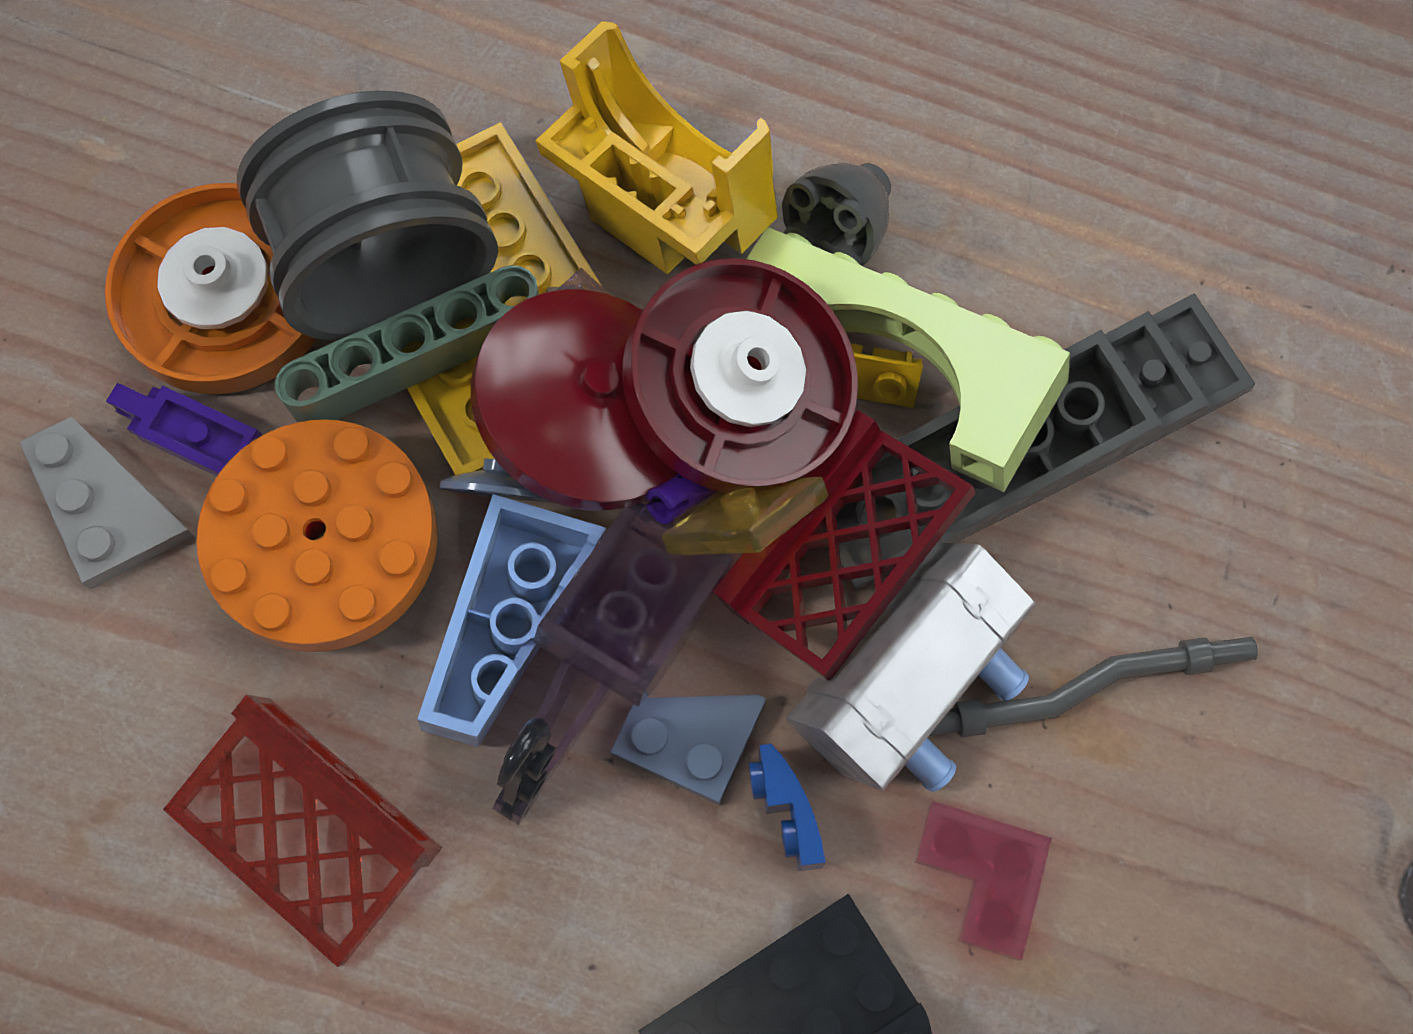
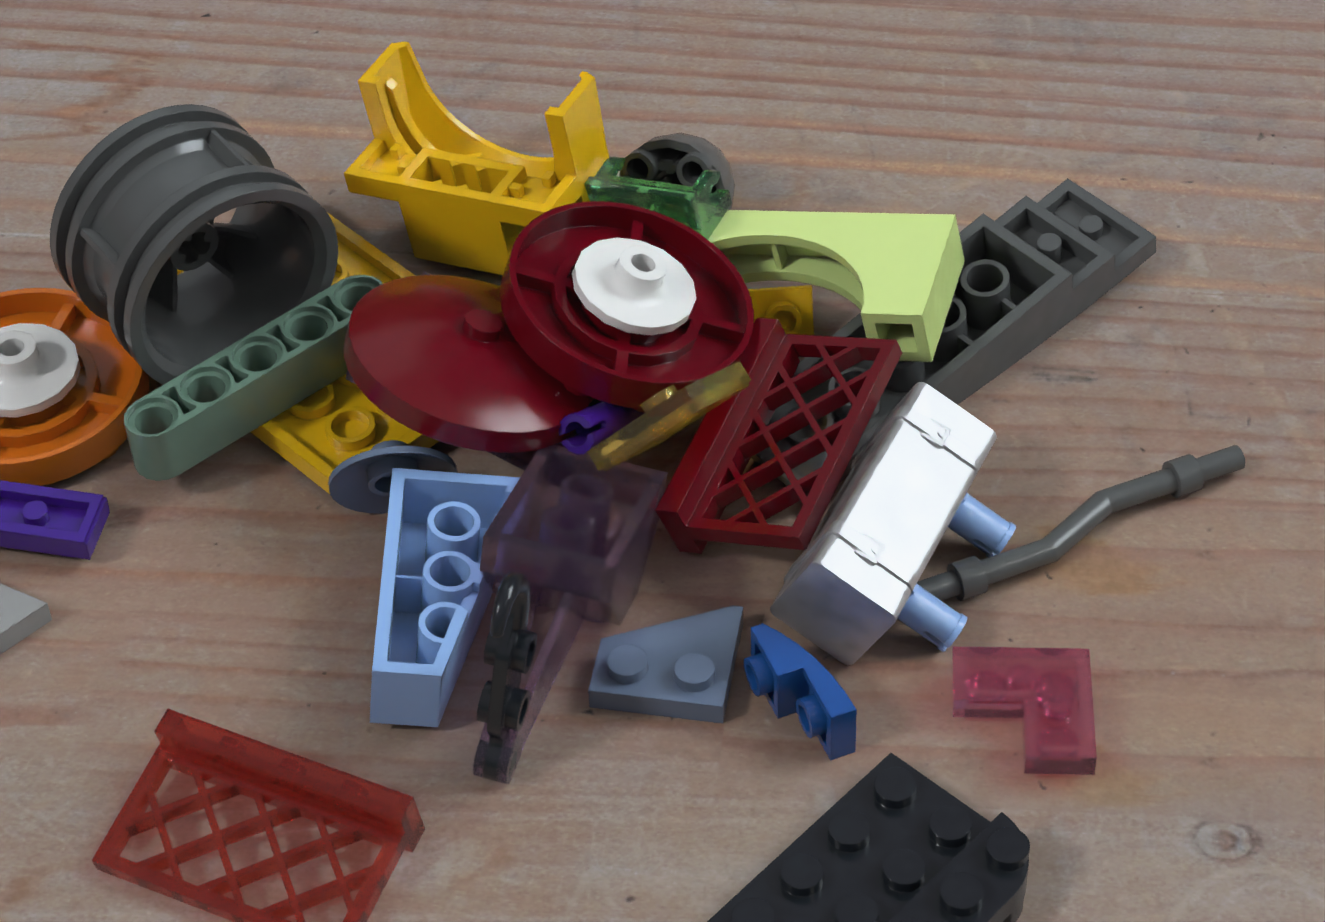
camera: 15 degrees left, 25 degrees down
orange piece [197,419,438,652] -> none
none -> clear green hinge [585,156,732,240]

